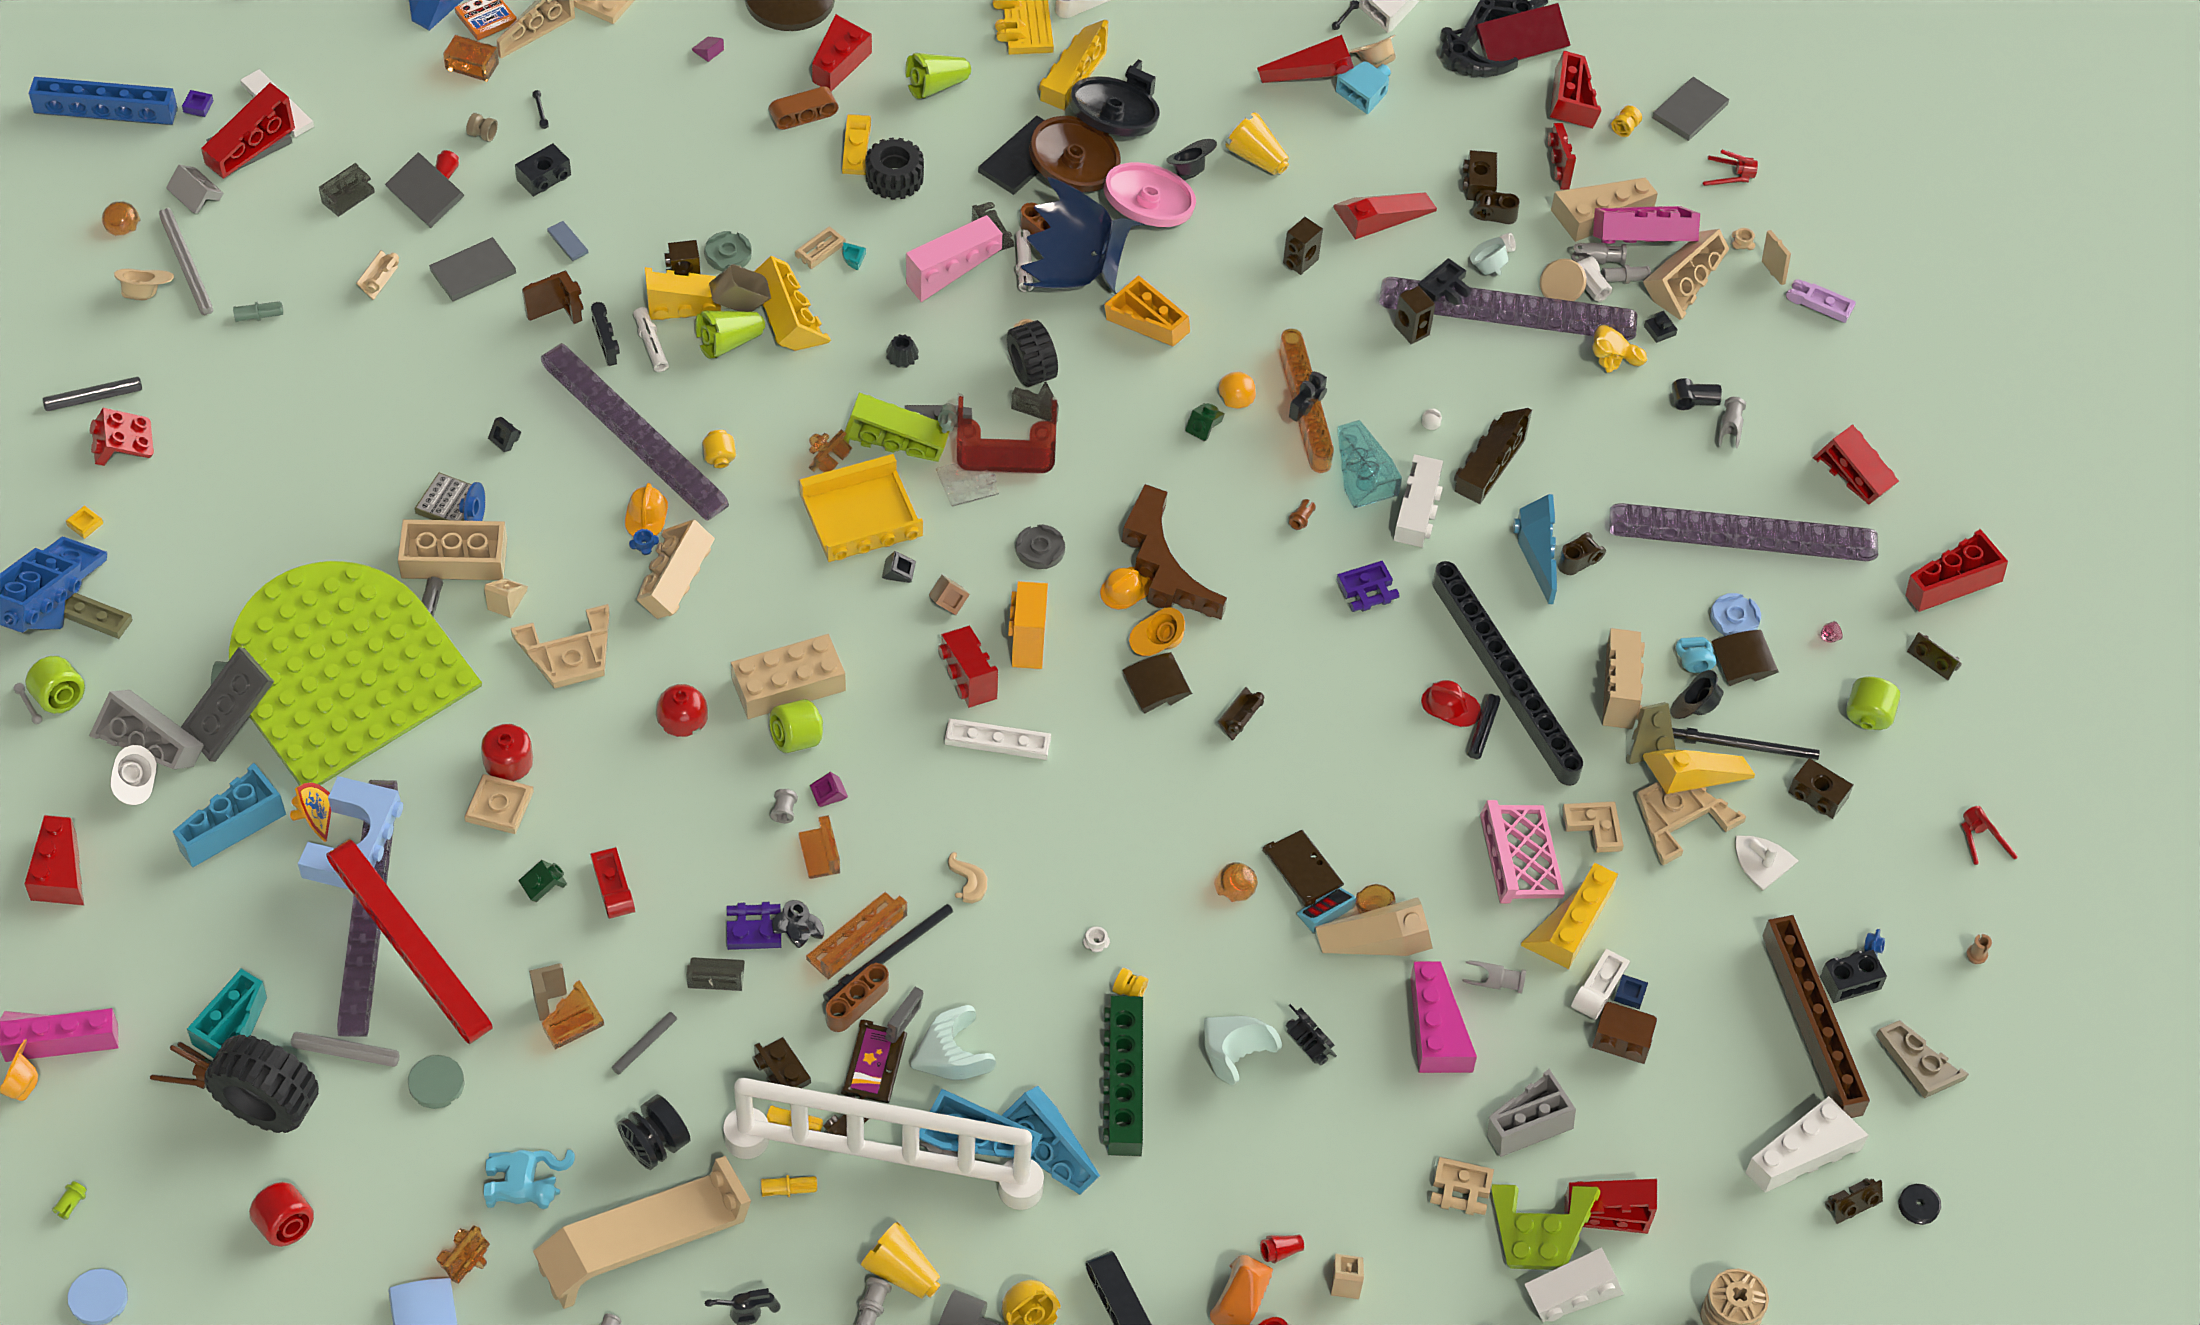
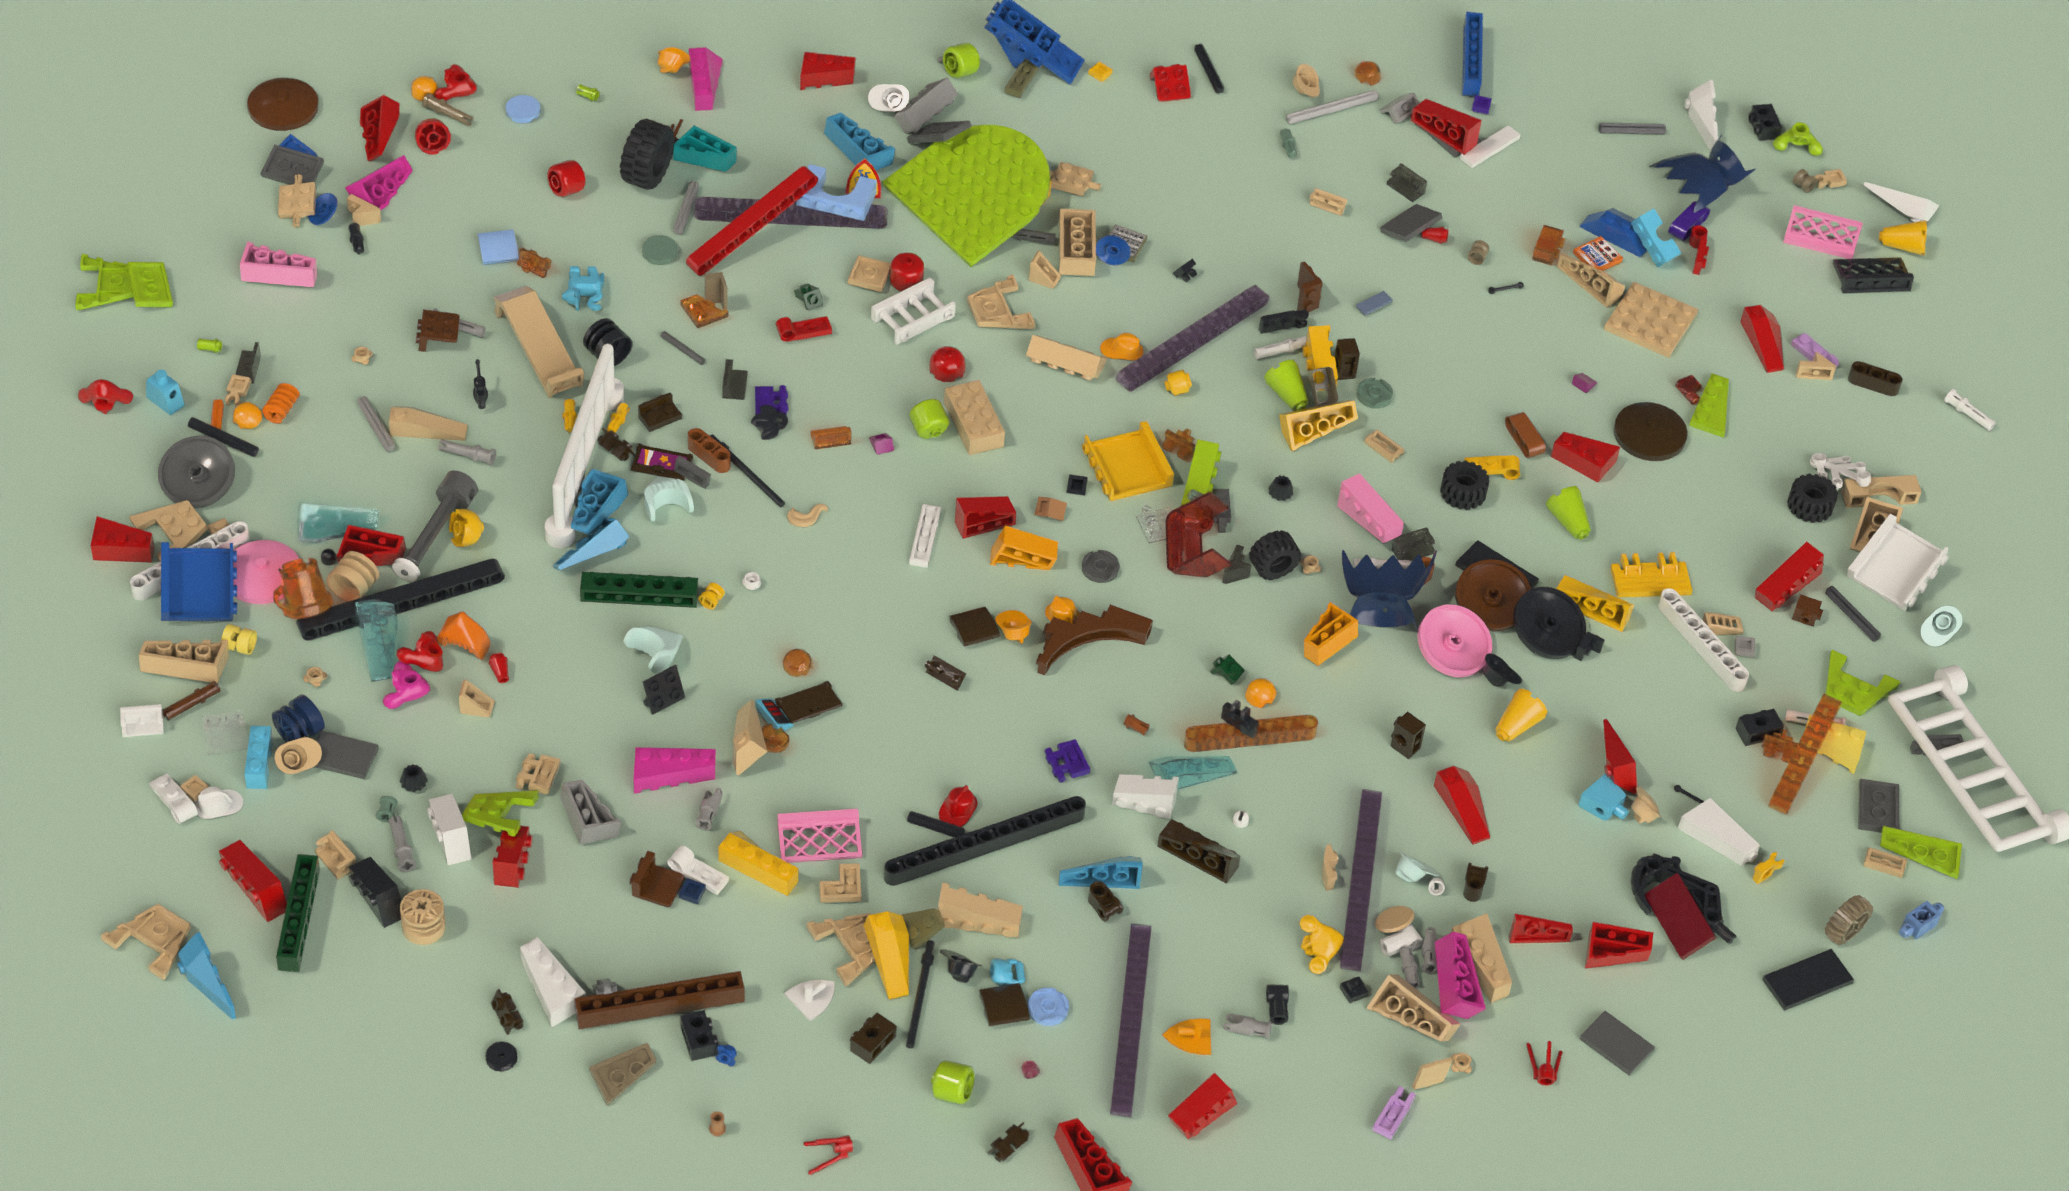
camera: 90 degrees right, 5 degrees down
dark grey tile [429,237,516,302] -> none
black brick [515,143,571,197] -> none
blue plate [629,529,659,555] -> none
light grey bush [770,789,798,824] -> none
clear orange fence [806,892,907,980] -> none
teal tile [842,242,866,270] -> none
yellow cone [860,1222,941,1299] -> none
dark brown brick [1394,286,1436,344] -> none
black hinge [1418,258,1471,306] -> none
dark brown brick [1463,150,1497,202] -> none
yellow wheel [1611,105,1642,137] -> none
none -> dark grey hinge [592,978,617,995]
none -> white fence [871,278,956,345]
none -> tan plate [1049,162,1101,196]
none -> light orange shield [1162,1019,1211,1055]
none -> tan slope [1322,844,1338,891]

